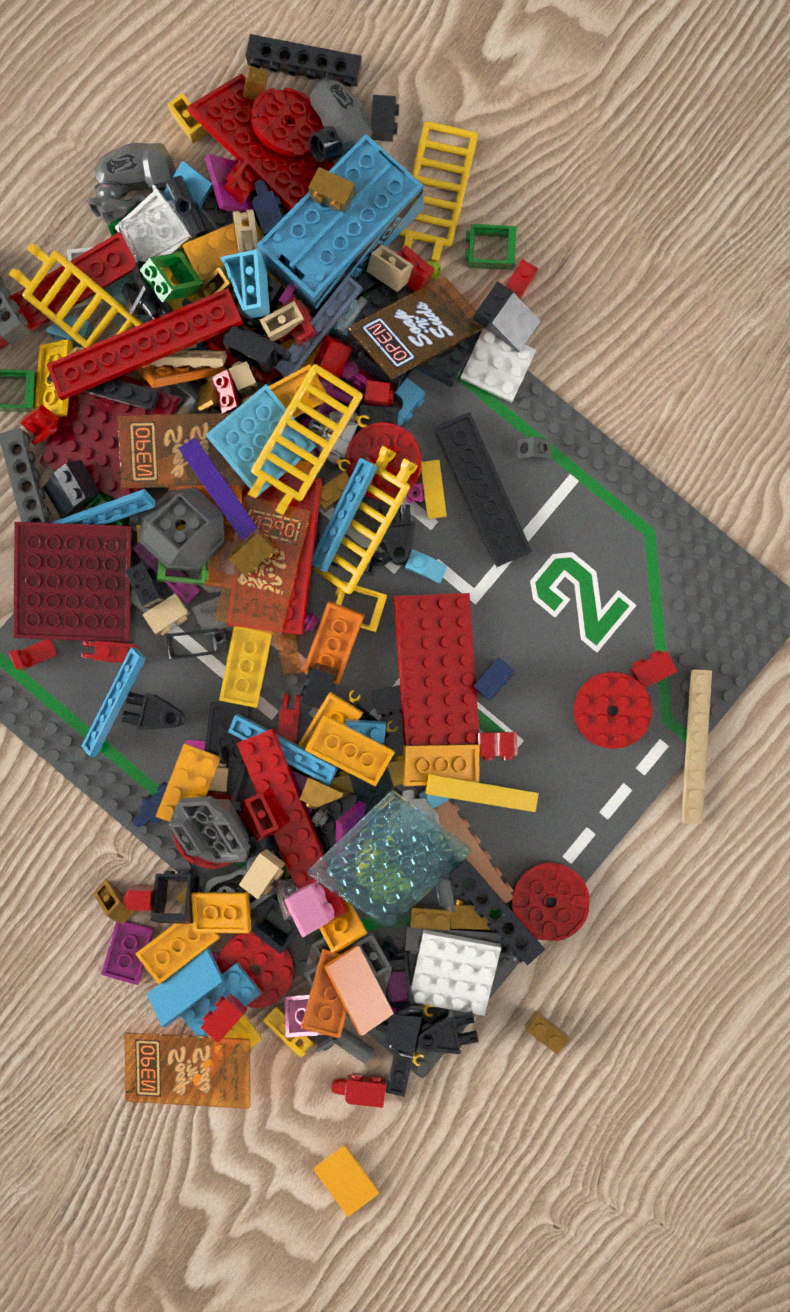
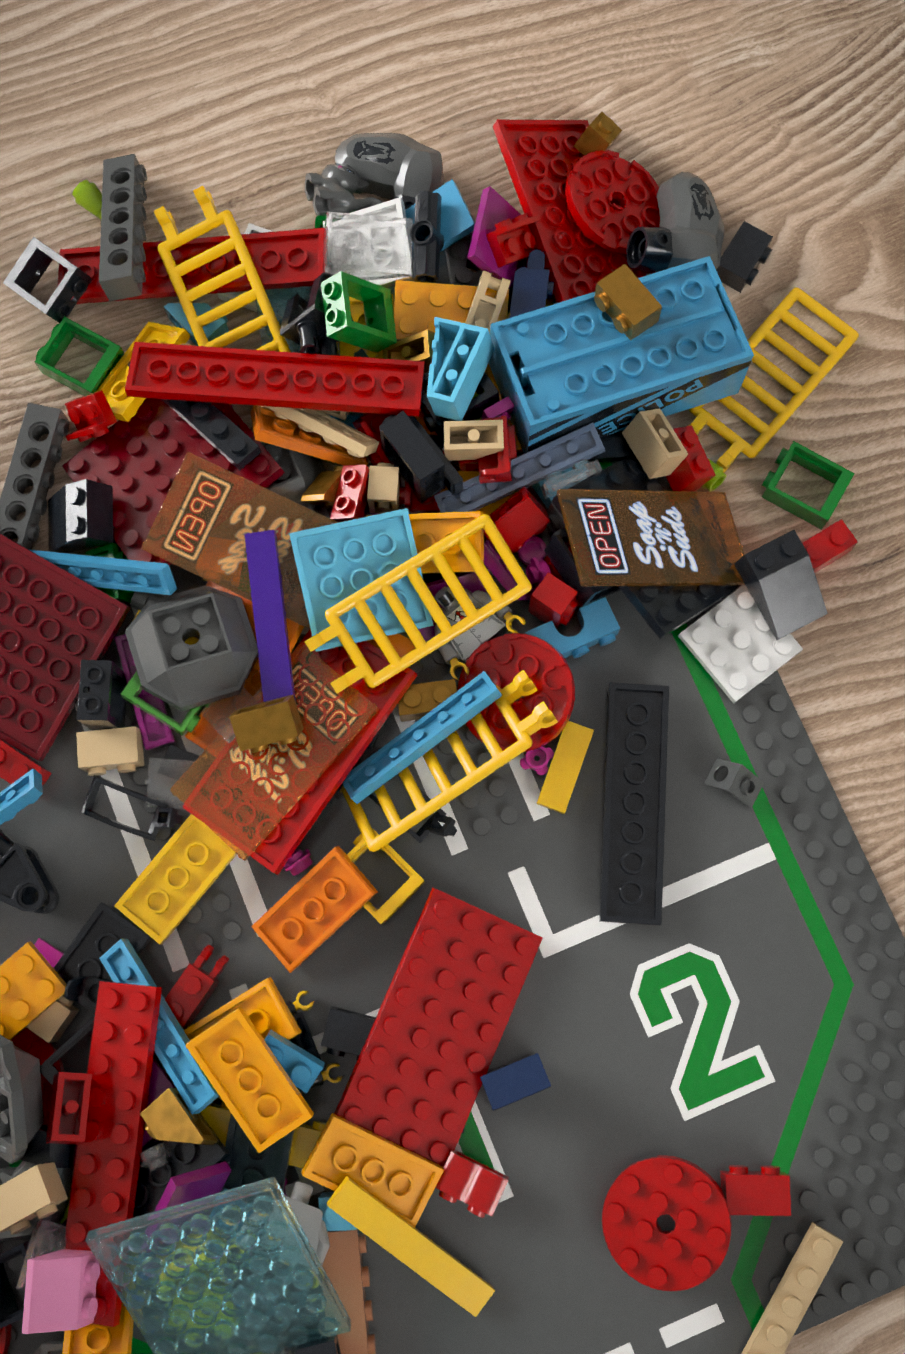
camera: 30 degrees right, 10 degrees down
yellow brick [168,93,208,144] -> none
black brick [245,34,362,87] -> none
clear orange slope [276,633,302,676] -> none
black brick [301,663,338,709] -> none
black bracket [359,404,399,428] -> none
black piece [378,504,415,566] -> none
medium azure slope [405,549,447,584] -> none

